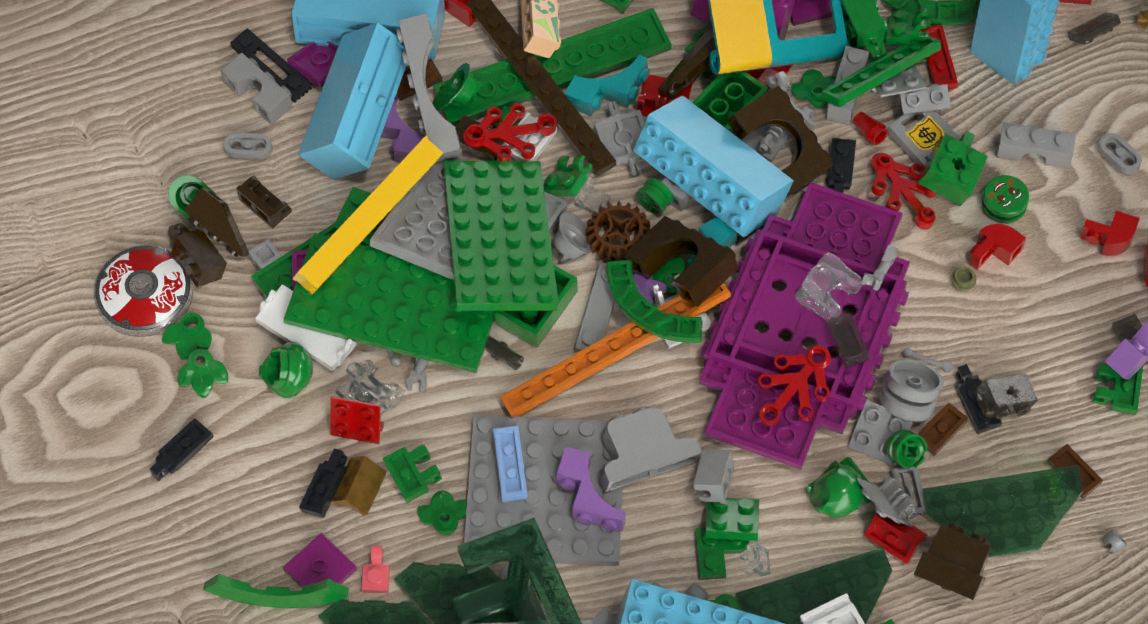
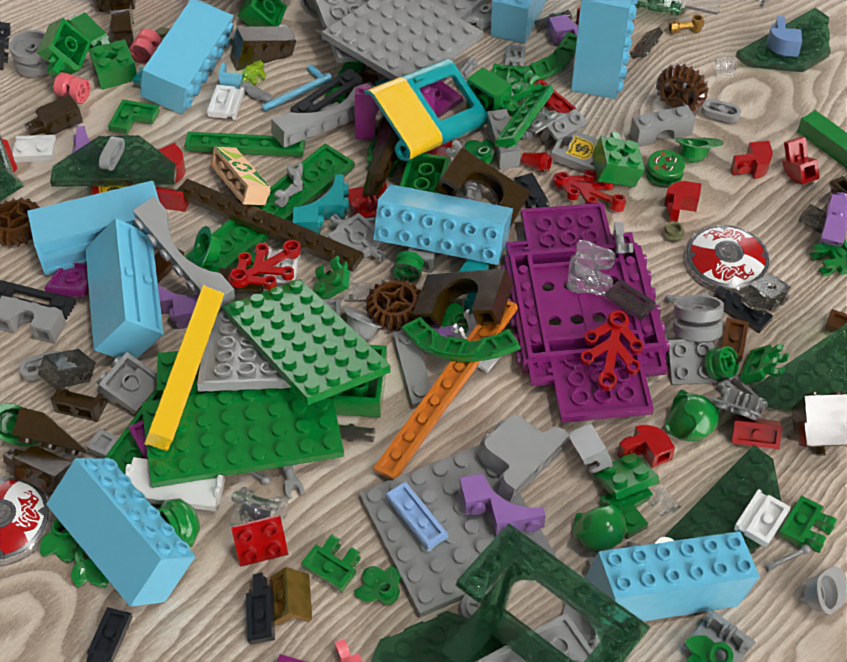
camera: 30 degrees left, 10 degrees down
none -> clear smoke brick [38,349,96,389]
none -> medium azure brick [46,458,196,607]
none -> light grey plate [96,352,157,414]
none -> light grey piece [274,162,303,207]
none -> green helmet [573,499,627,553]
none -> red brick [617,425,675,468]
none -> reddish brown gear [656,63,709,112]
none -> green piece [675,137,724,163]
none -> dish [684,225,771,295]
none -> green plate [740,344,789,385]

